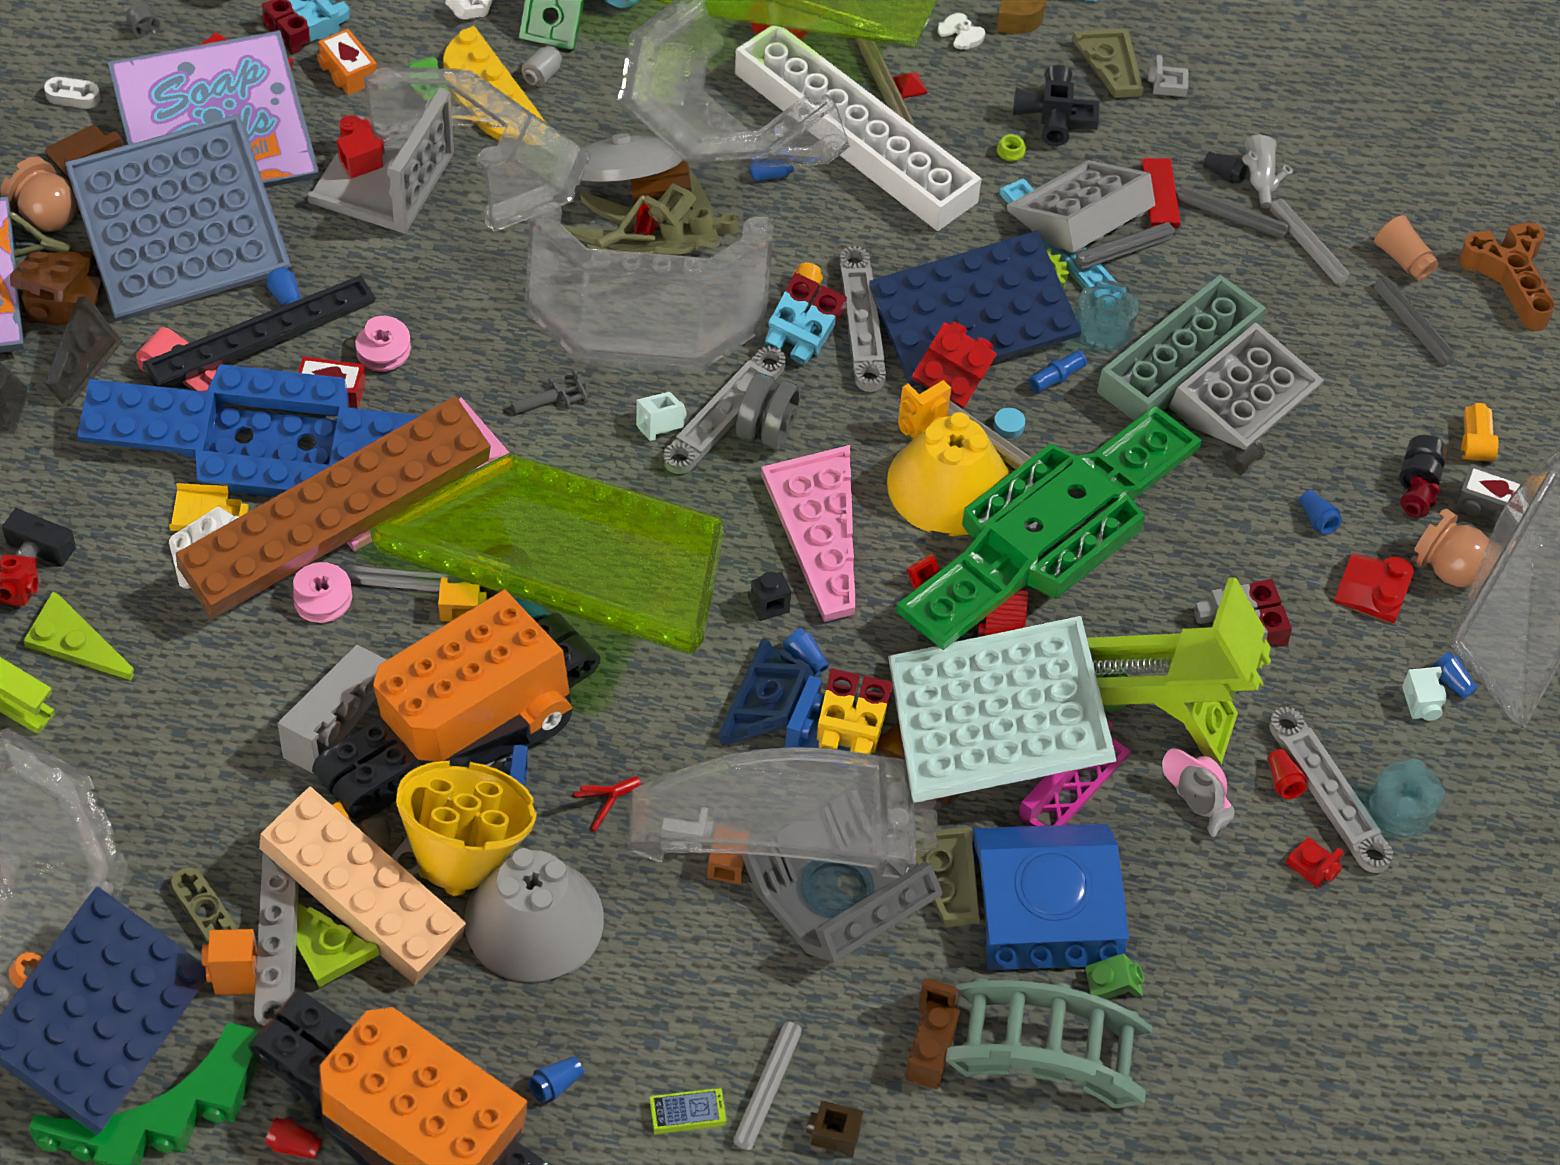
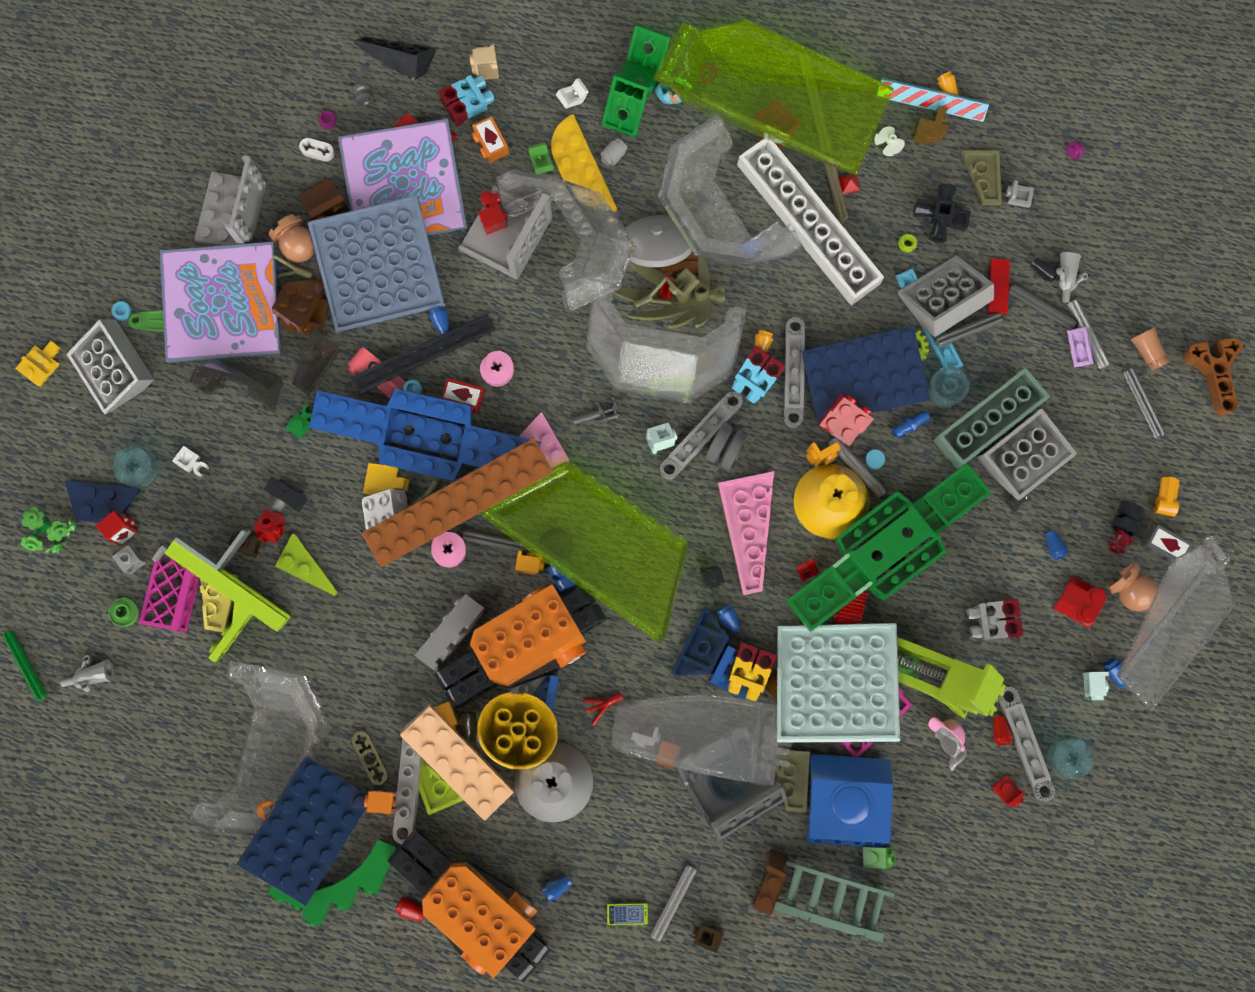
camera: 10 degrees right, 25 degrees up
none -> green plate [285,404,312,439]
none -> magenta plate [318,111,337,129]
none -> magenta plate [1066,141,1084,160]
none -> lavender plate [1067,327,1094,368]

